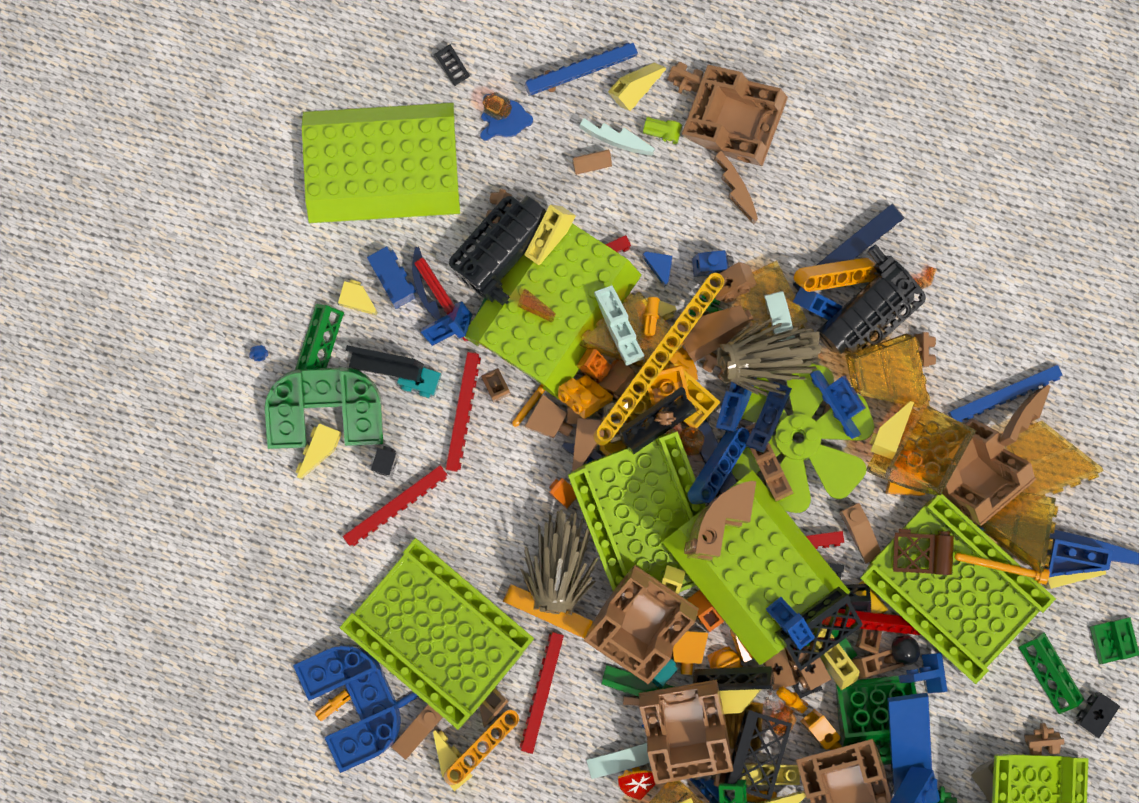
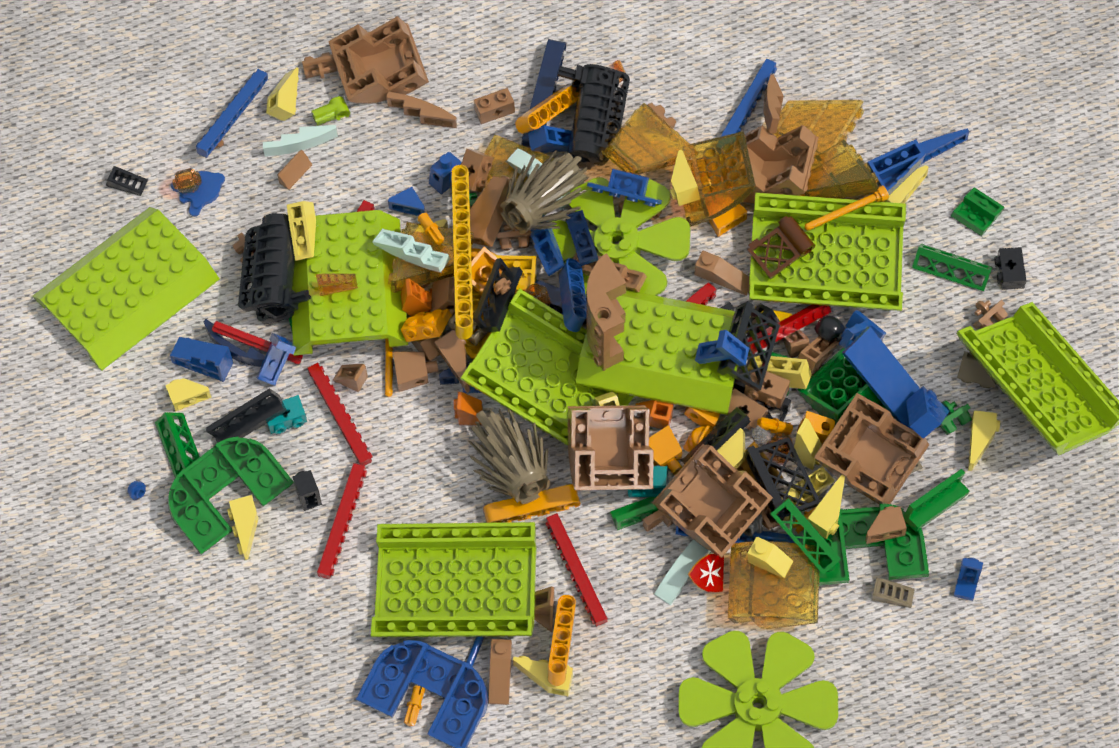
camera: 30 degrees left, 20 degrees down
none -> medium nougat brick [474,87,515,125]
none -> light yellow slope [794,418,822,470]

